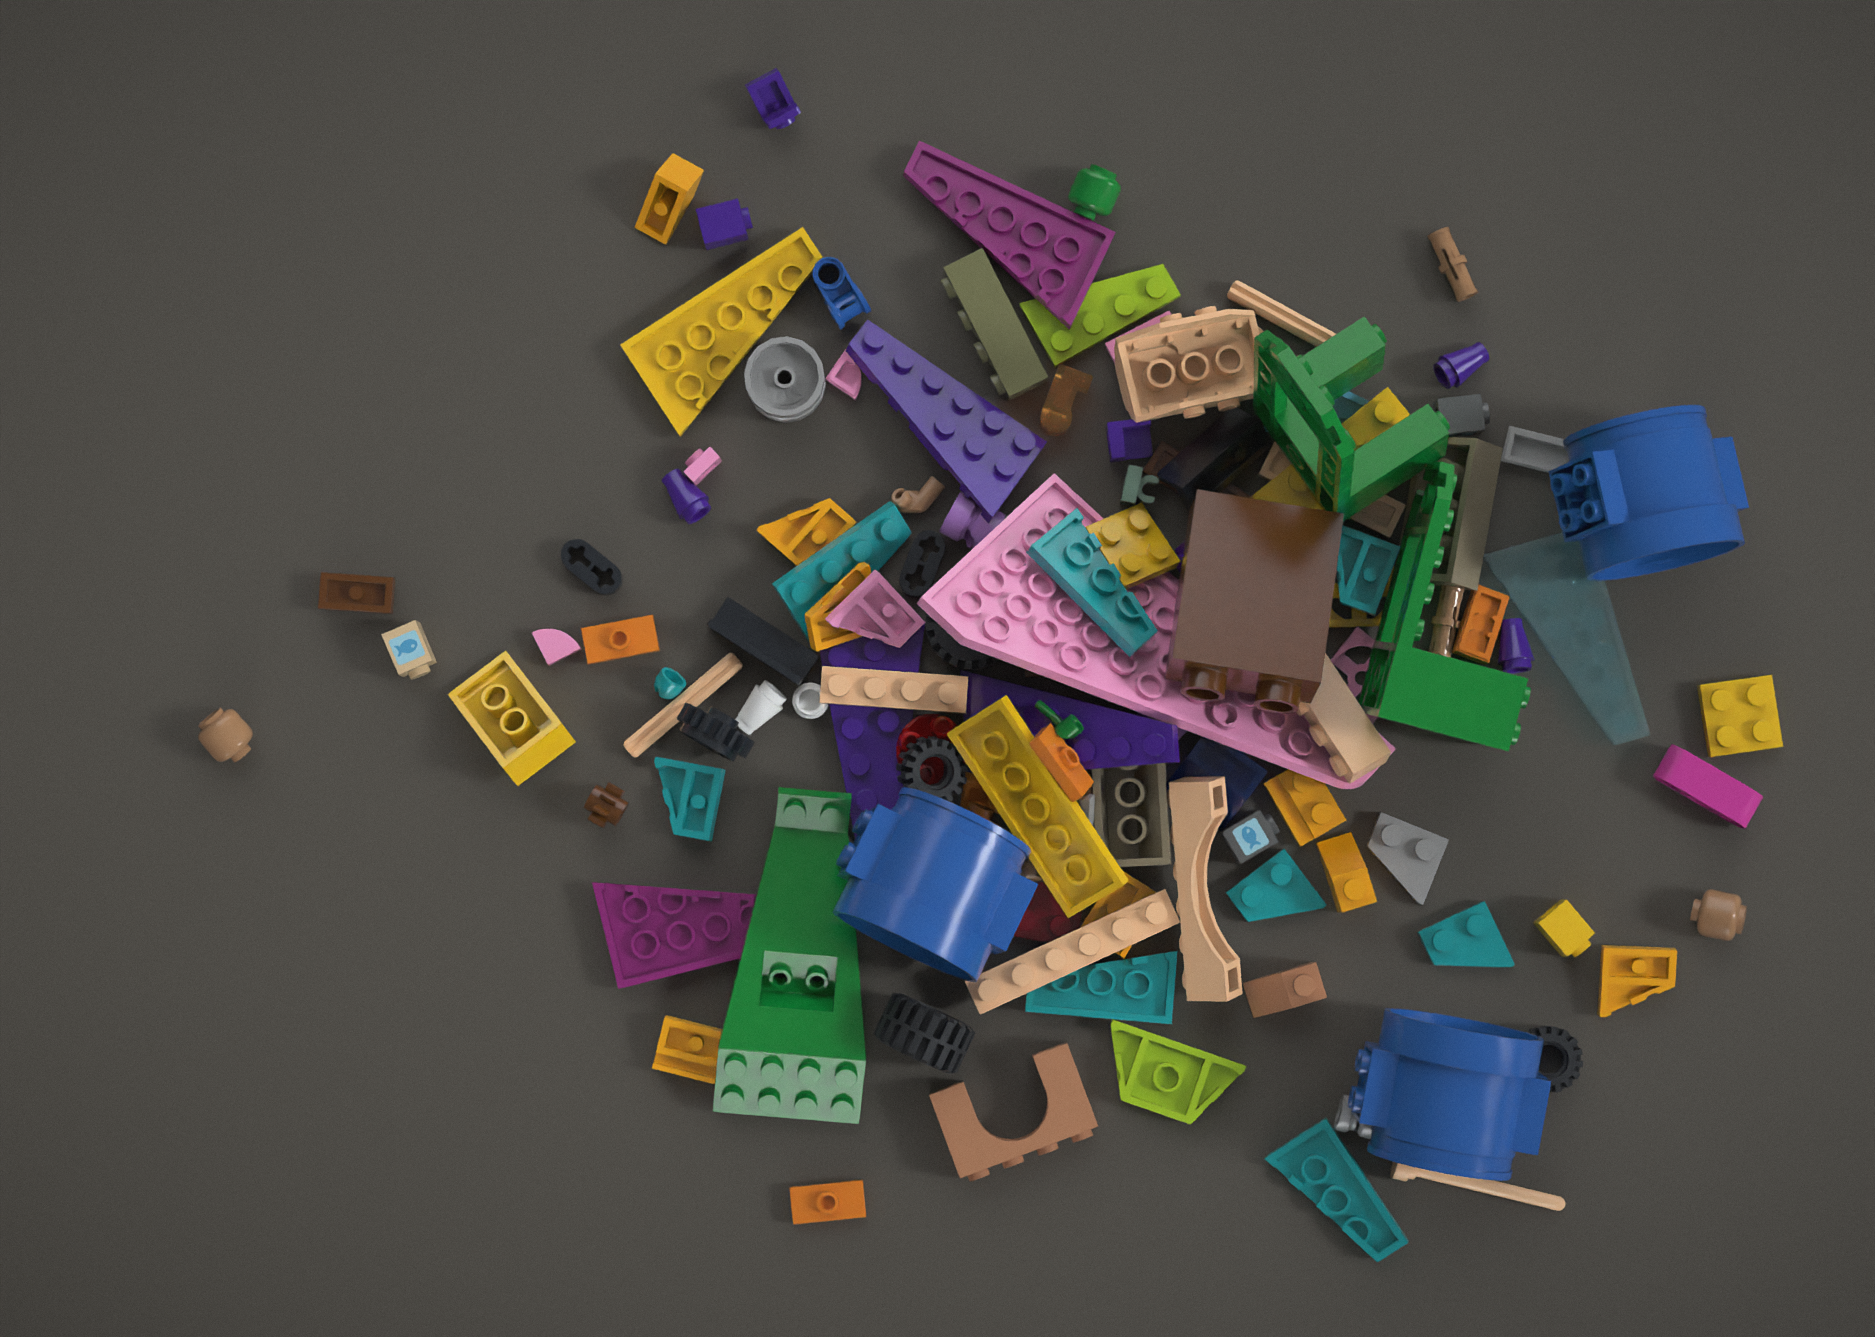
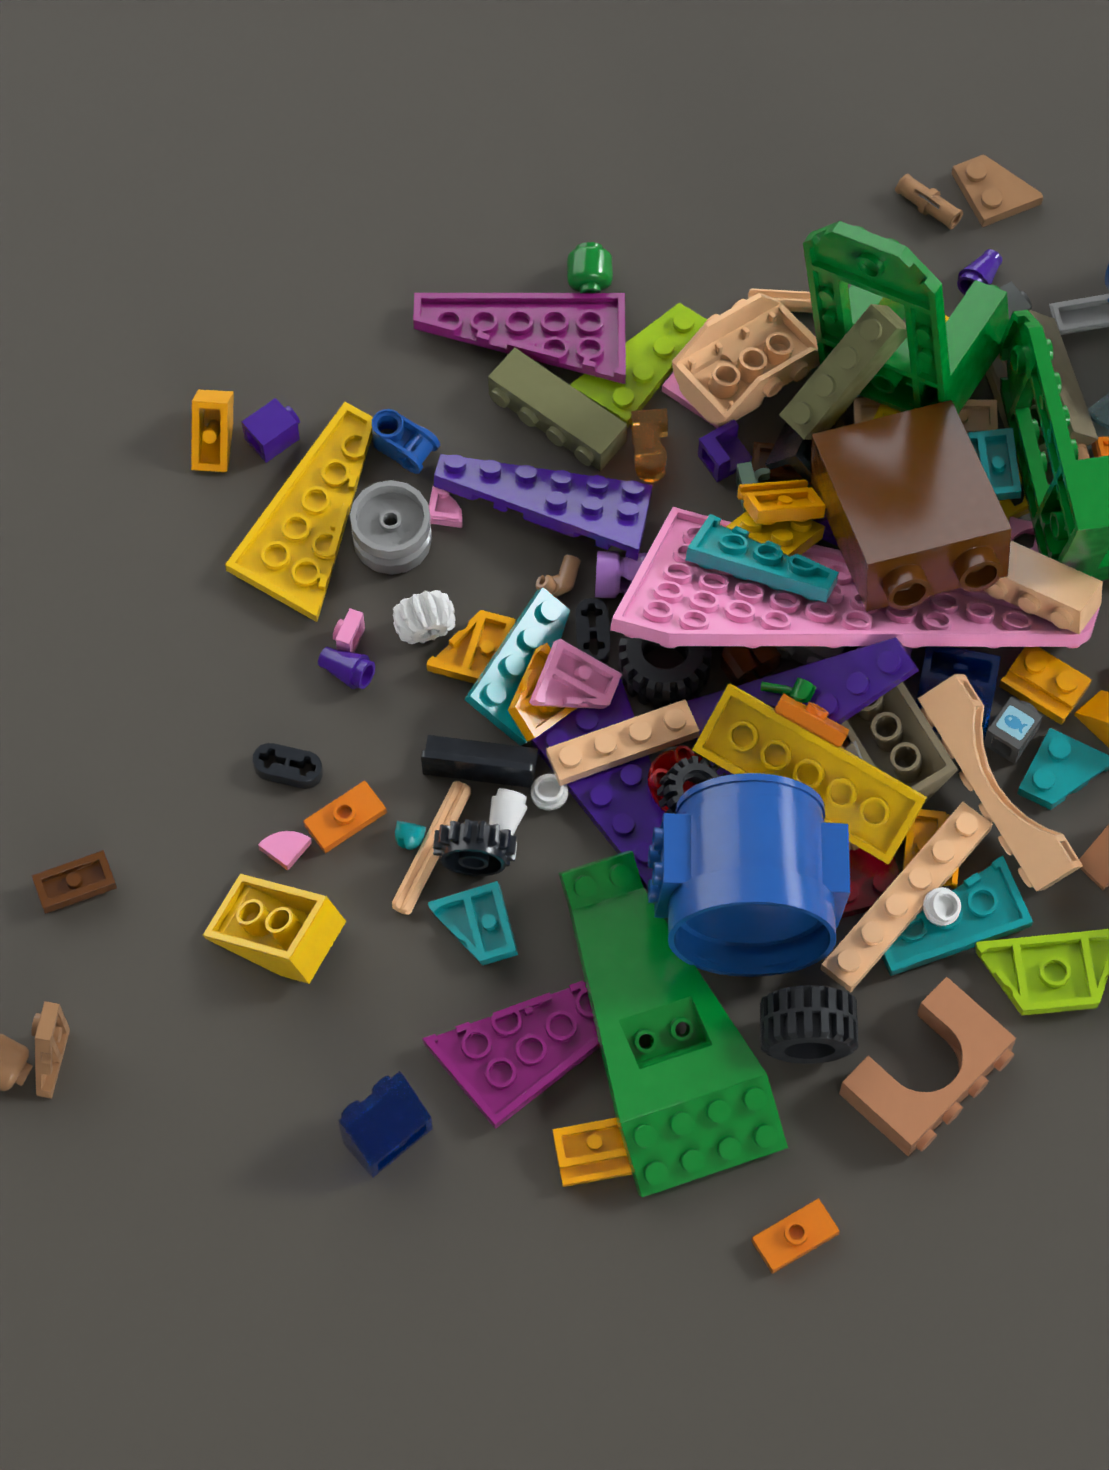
camera: 25 degrees left, 20 degrees down
tan brick [381,620,437,680] -> none
reddish brown gear [584,782,629,828] -> none
dark purple bracket [745,68,801,129] -> none
none -> medium nougat wing [31,1001,70,1099]
none -> clear blue slope [338,1071,433,1178]
none -> white gear [393,590,456,644]
none -> light orange plate [737,479,826,525]
none -> olive brick [779,304,907,440]
none -> white plate [923,887,961,926]
none -> medium nougat wing [951,154,1043,227]

